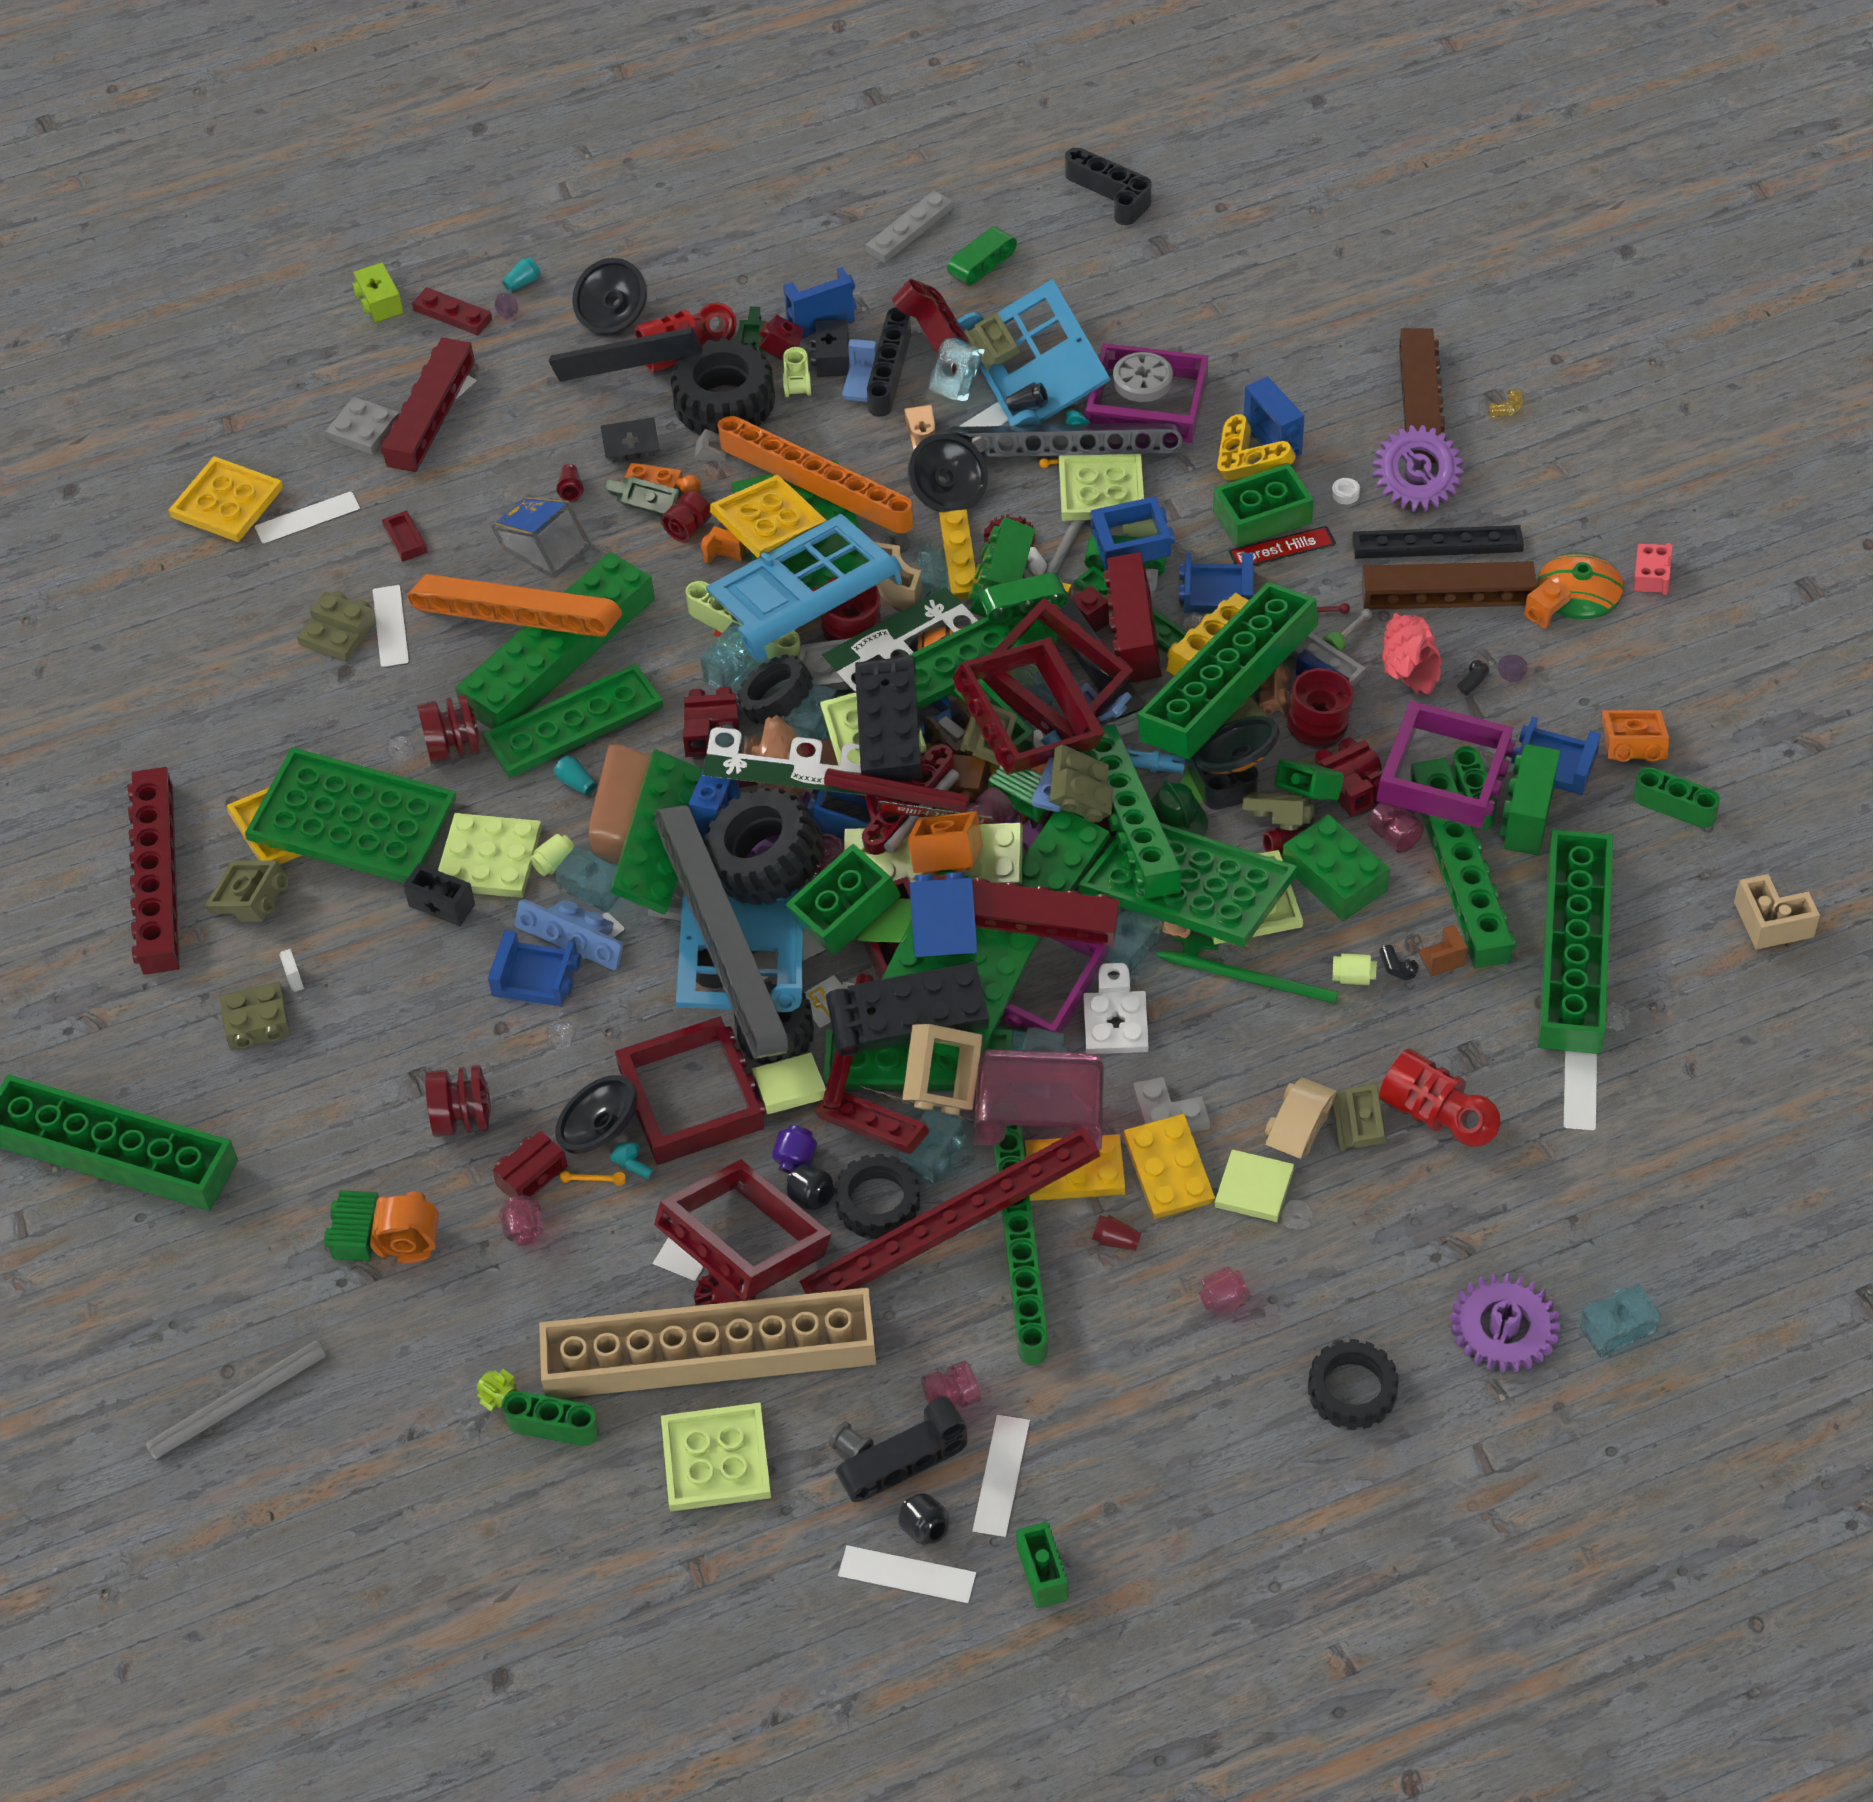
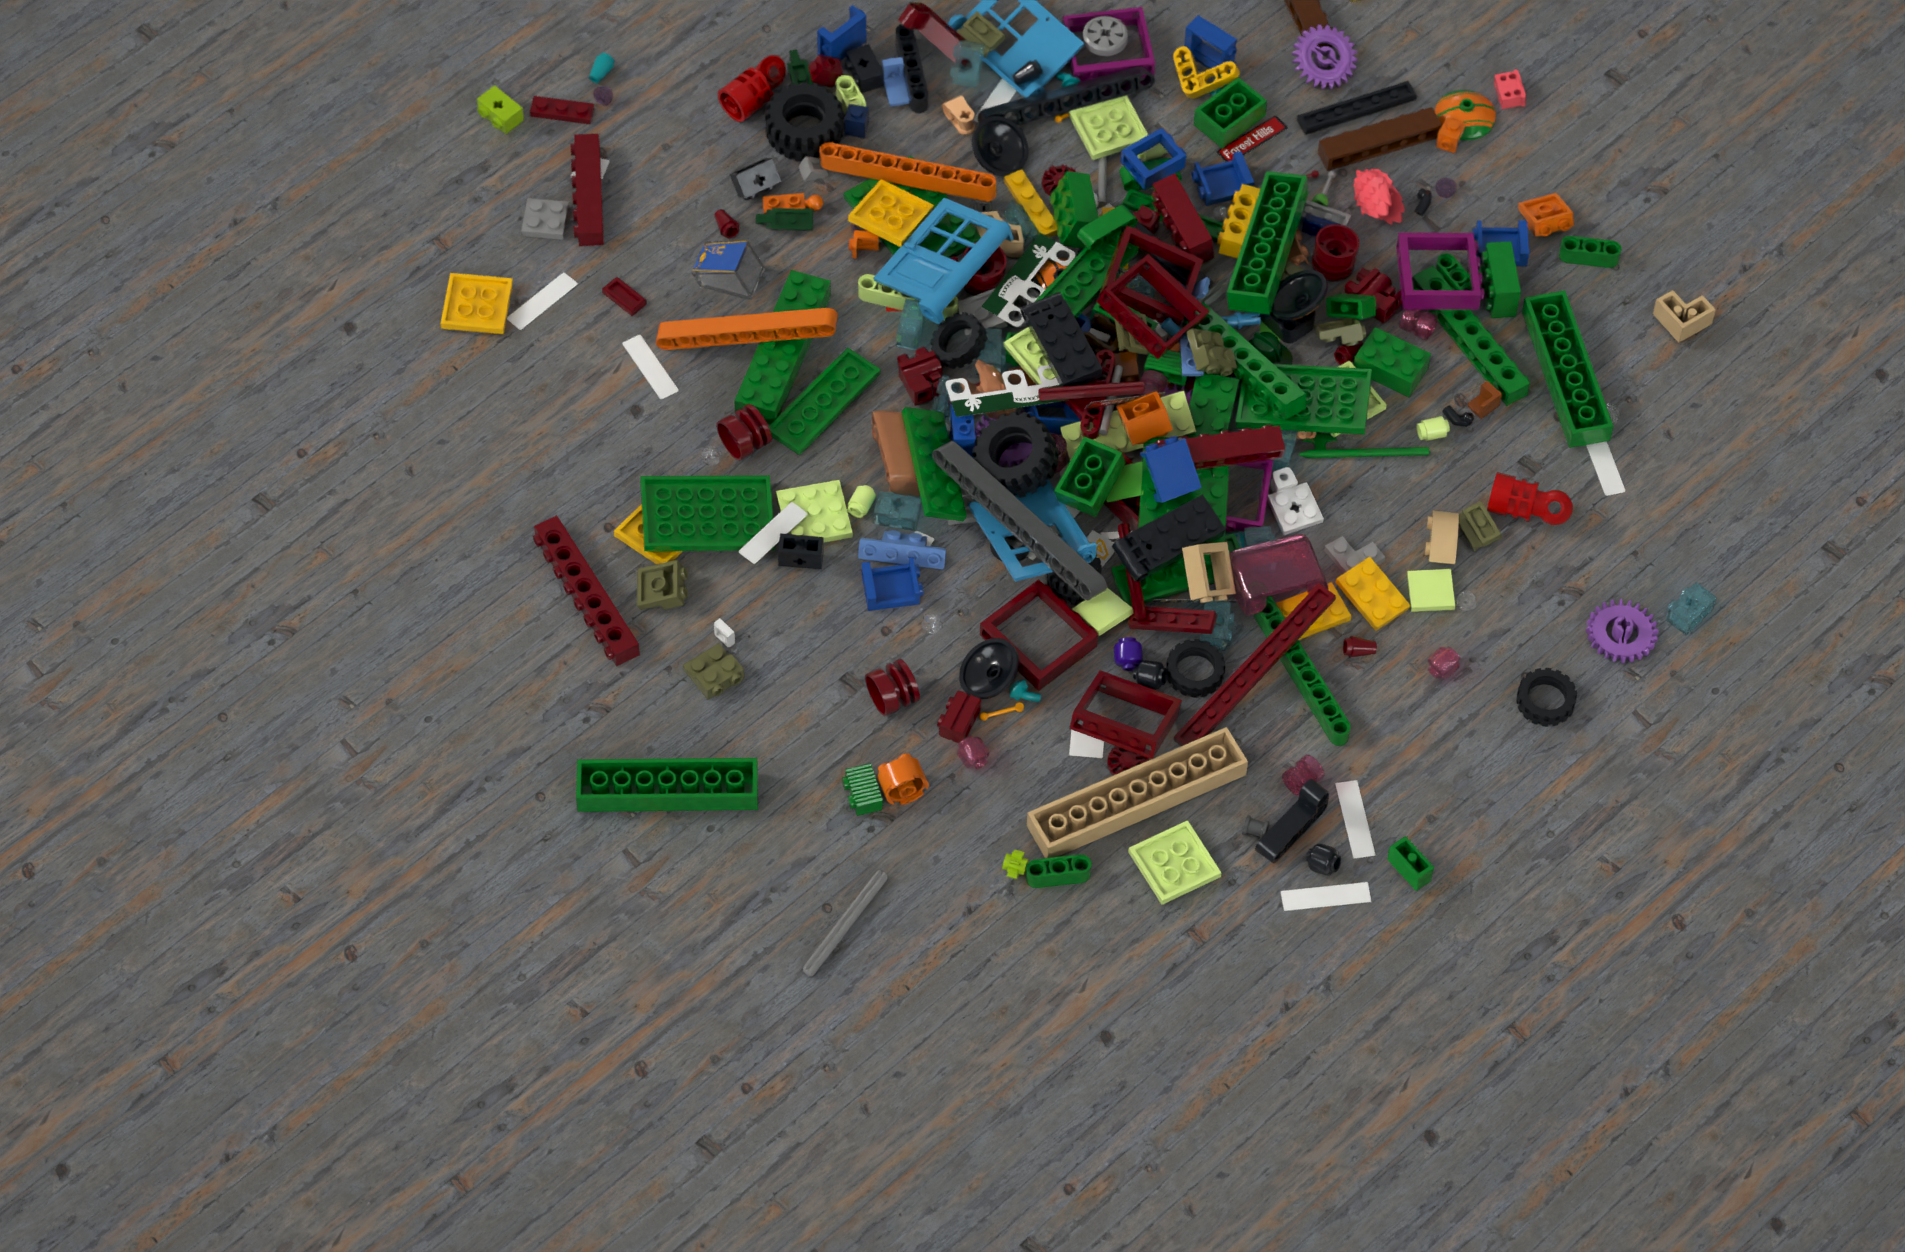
camera: 25 degrees left, 5 degrees up
olive plate [297,591,376,662] -> none
black tile [549,327,703,382] -> none
teal cone [554,755,597,796] -> none
black dish [572,258,647,335] -> none
dark red wheel [661,490,712,543] -> none
white tile [1332,478,1360,505] -> none
none -> white sticker [739,502,807,564]
none -> dark blue brick [844,104,869,139]

